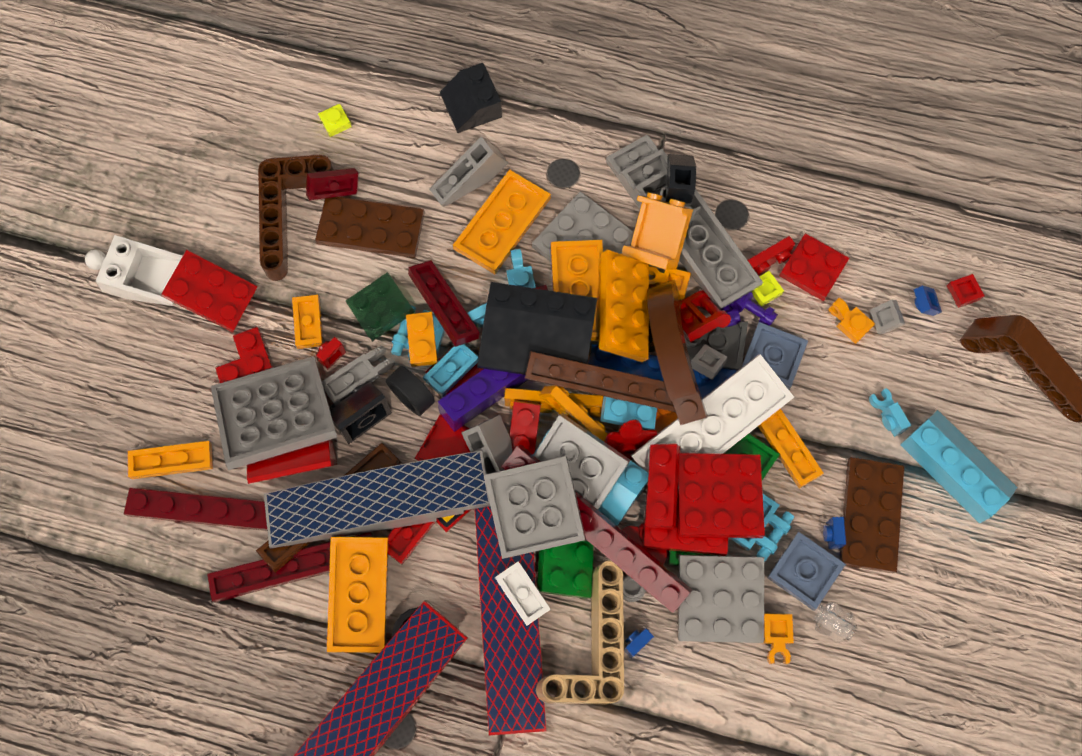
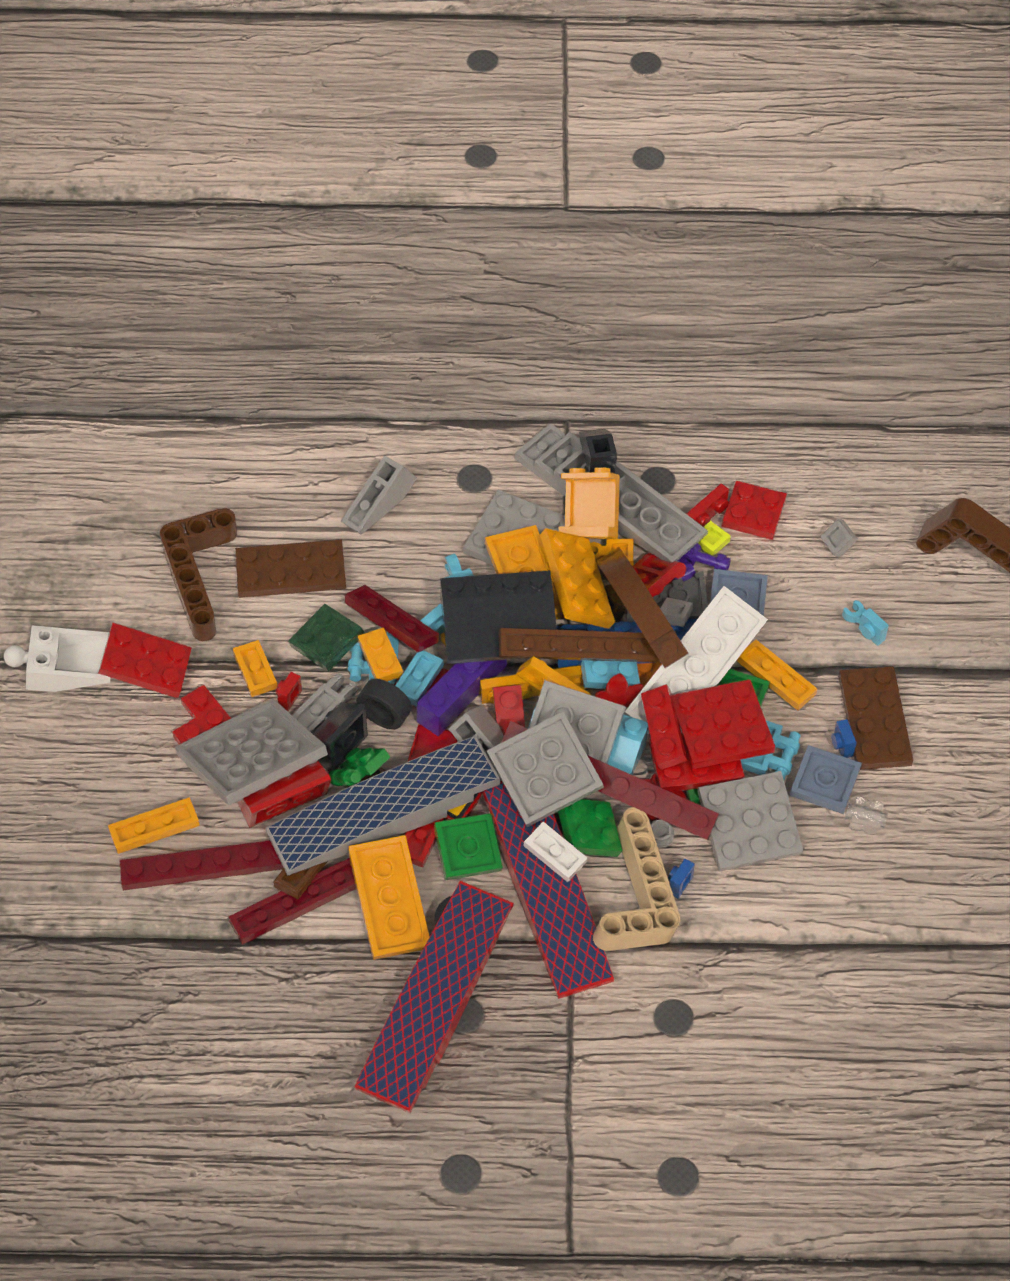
camera: 15 degrees left, 15 degrees down
dark red plate [306,168,358,201] -> none
neon yellow plate [318,104,352,137] -> none
black slope [440,63,502,133] -> none
light orange plate [453,169,551,275] -> none
light orange plate [763,614,794,664] -> none
light orange plate [828,297,875,344] -> none
medium azure slope [900,410,1018,524] -> none
blue plate [914,285,942,316] -> none
red plate [947,274,985,308] -> none
none -> green plate [328,748,391,786]
none -> green plate [434,813,503,881]

